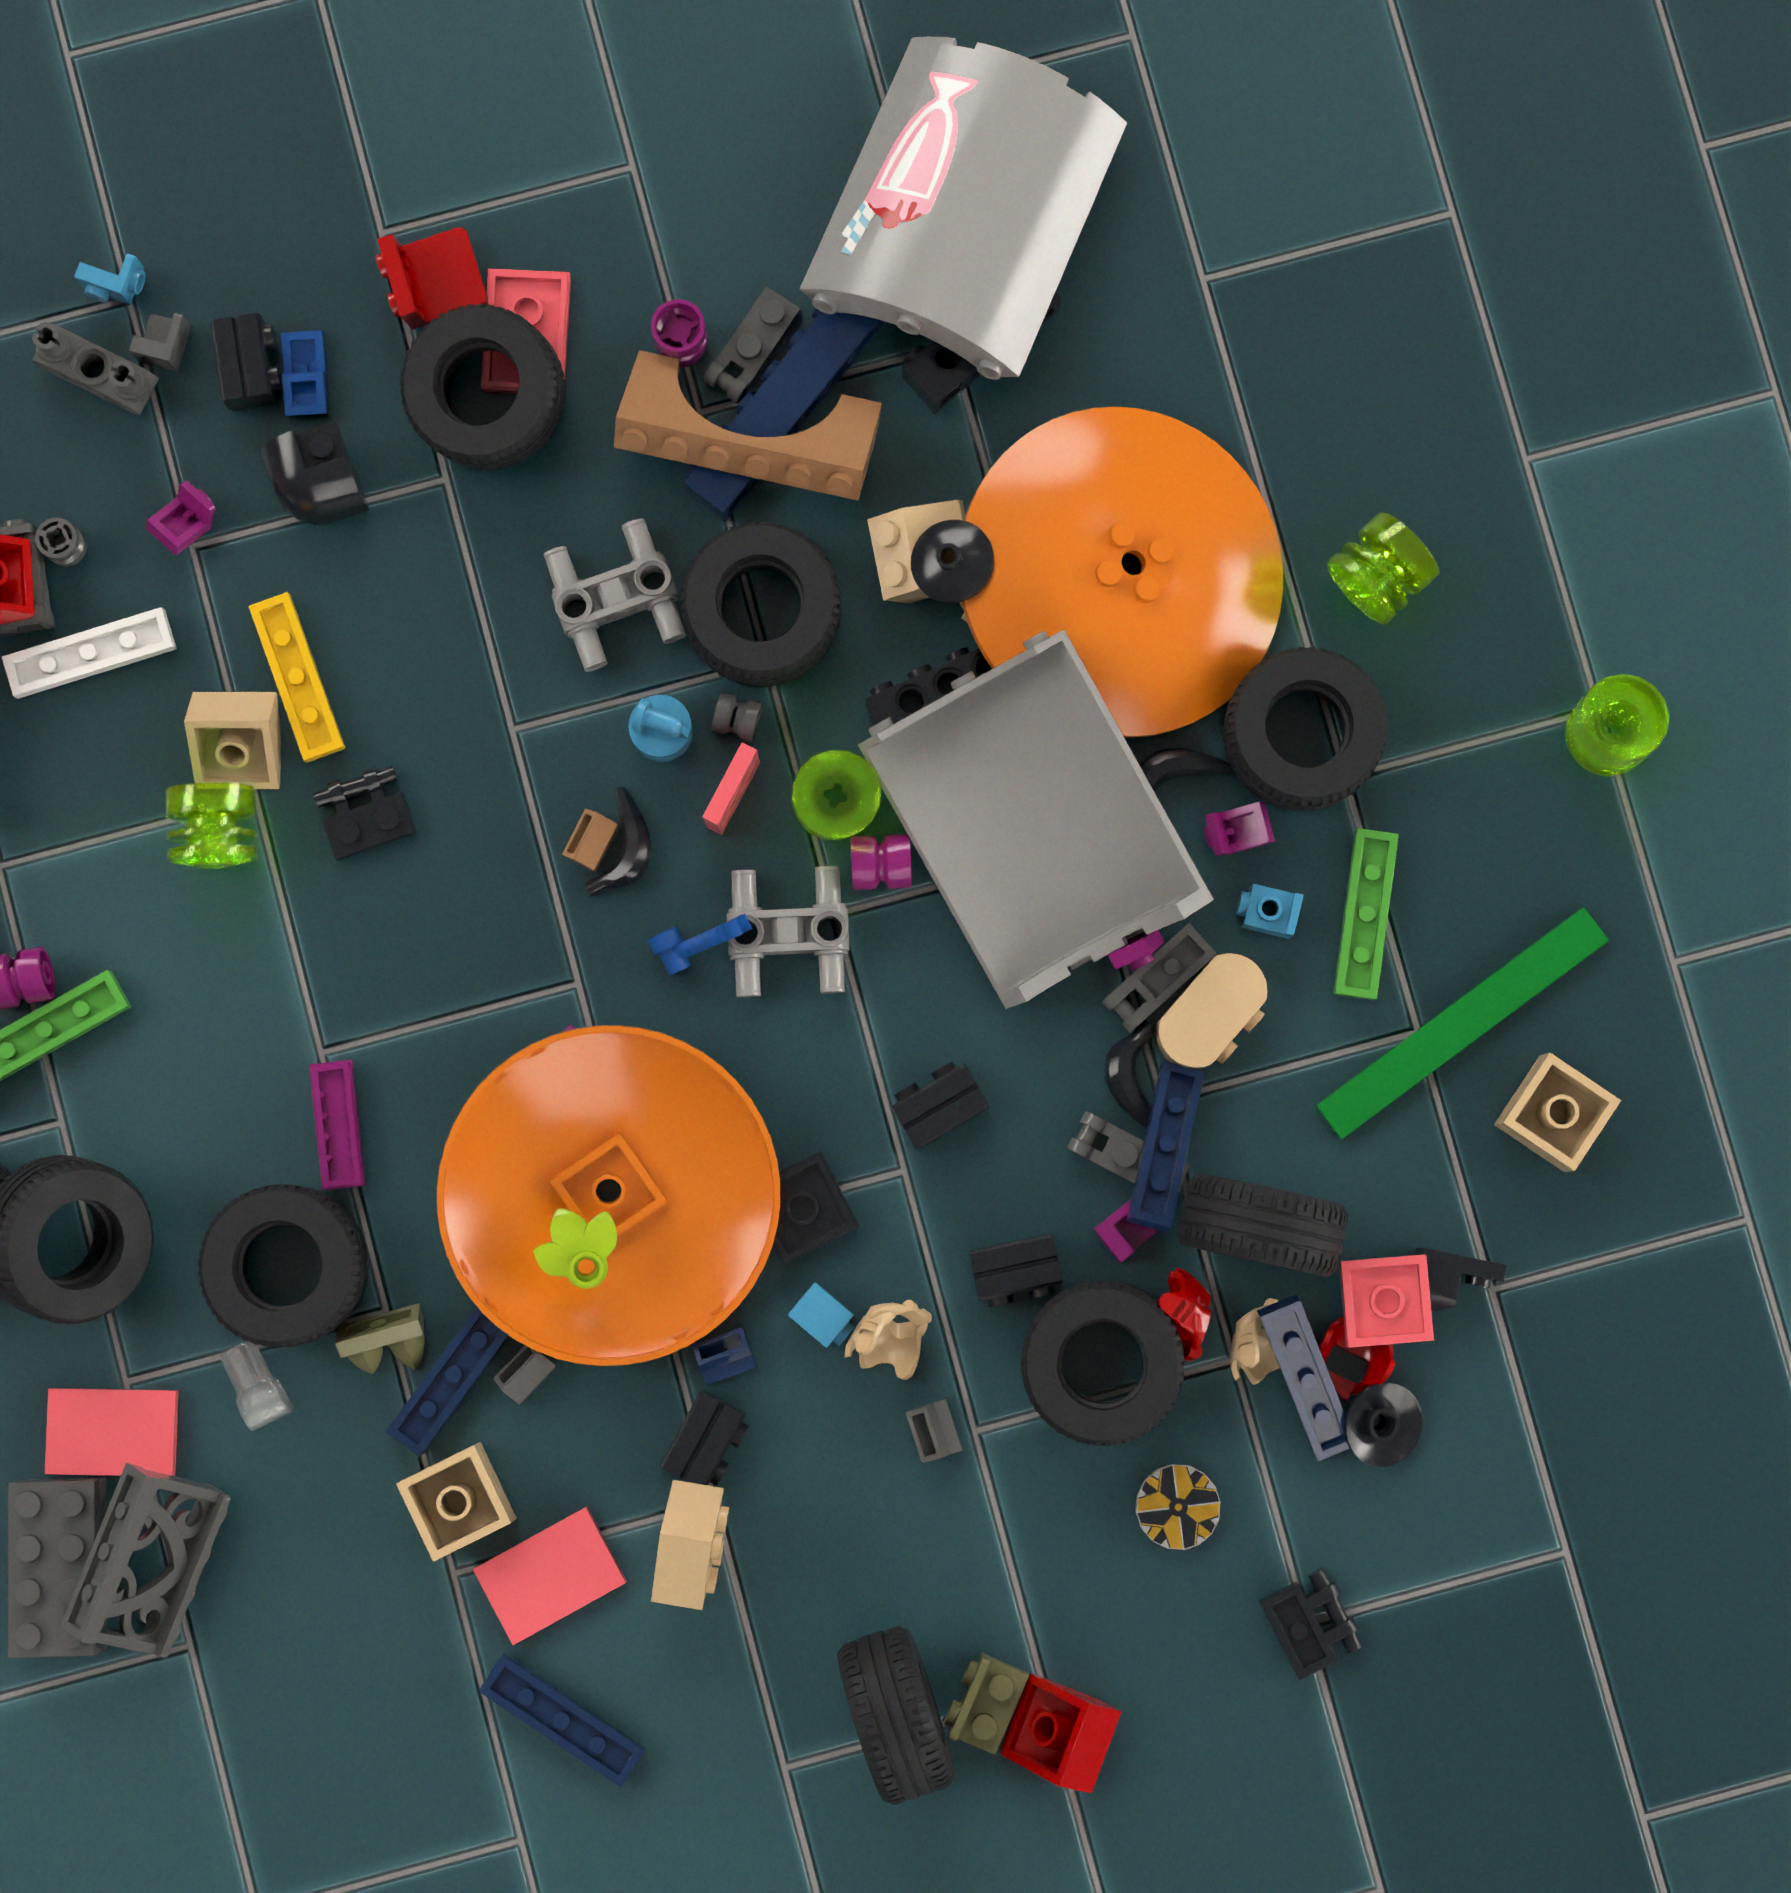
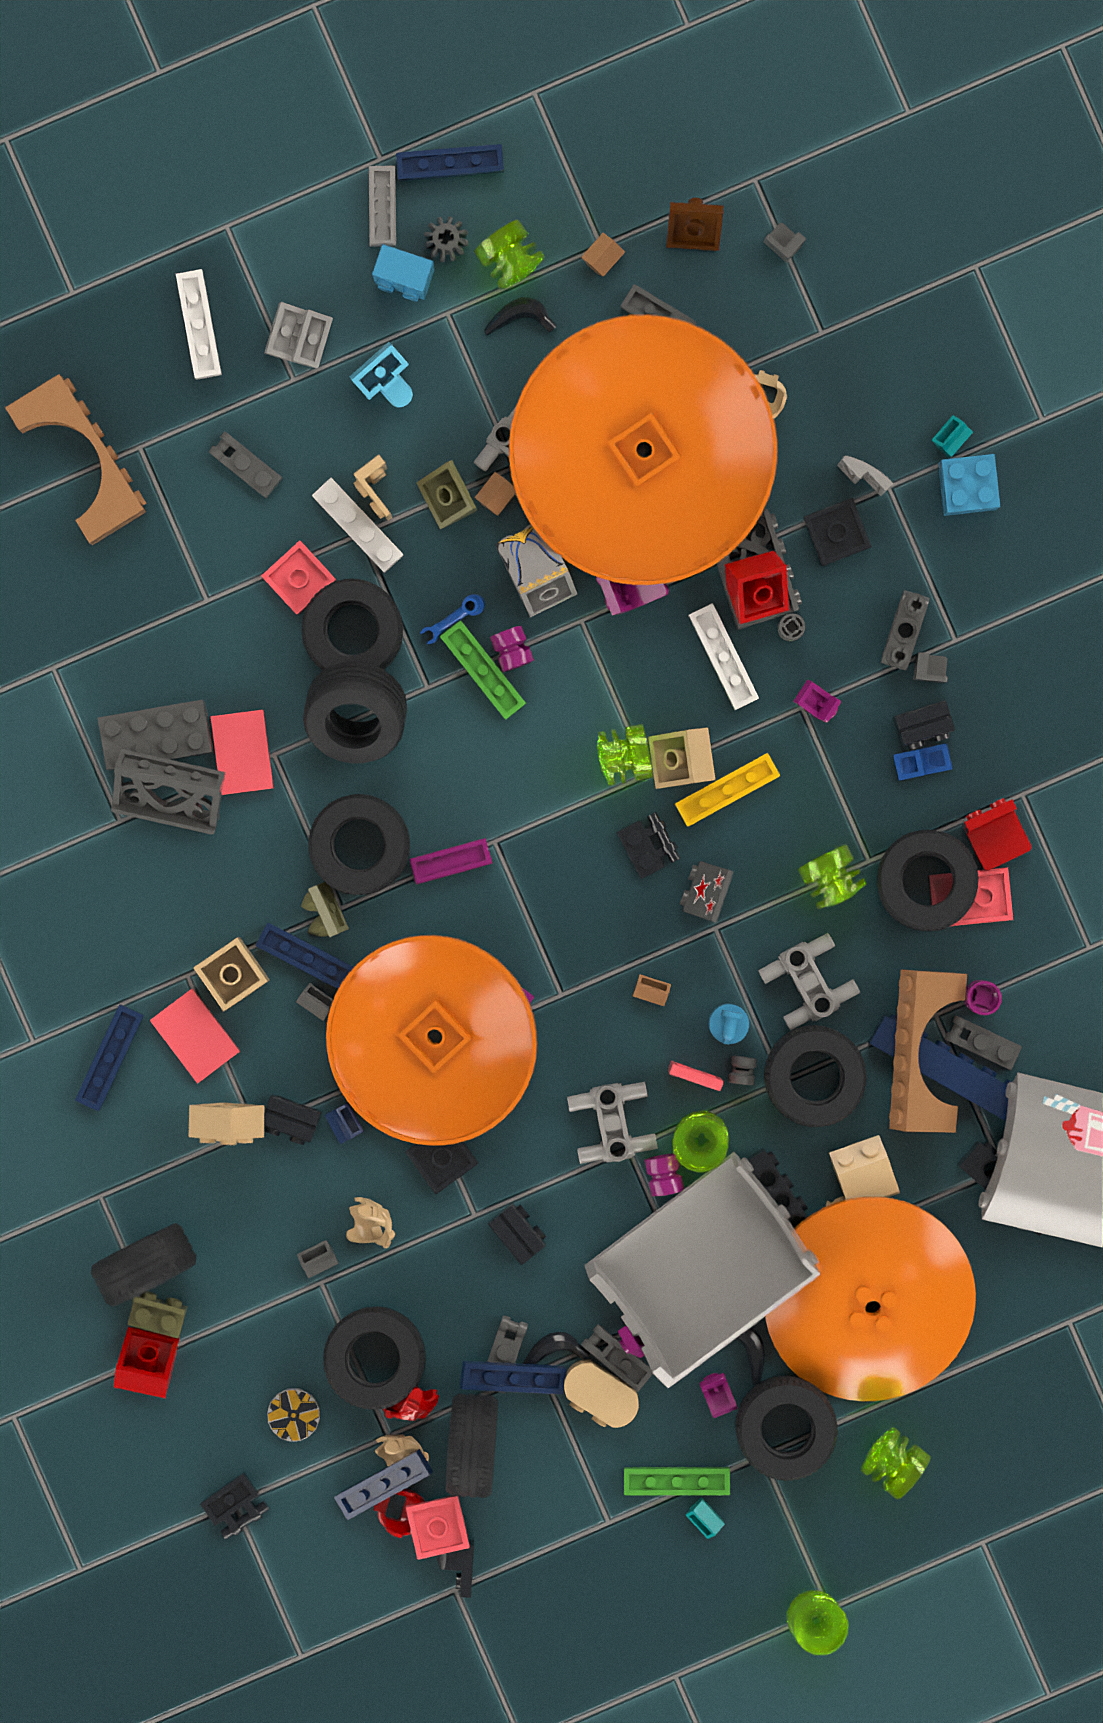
camera: 85 degrees right, 5 degrees up
dark azure bracket [74,254,146,305] -> none
clear piece [219,1341,292,1431] -> none
black brick [261,421,369,525] -> none
lime plate [533,1208,617,1289] -> none
black piece [585,787,651,897] -> none
blue brick [647,913,752,976] -> none
dark azure brick [788,1282,855,1348] -> none
black dish [911,519,994,603] -> none
black brick [968,1233,1063,1307] -> none
magenta panel [1093,1199,1157,1263] -> none
dark azure brick [1236,884,1304,939] -> none
green tile [1315,907,1609,1140] -> none
black dish [1344,1382,1422,1467] -> none
tan brick [1494,1053,1621,1172] -> none
none -> dark grey slope [679,861,733,922]
none -> teal piece [686,1497,725,1539]
none -> clear neon green wheel [797,844,867,909]

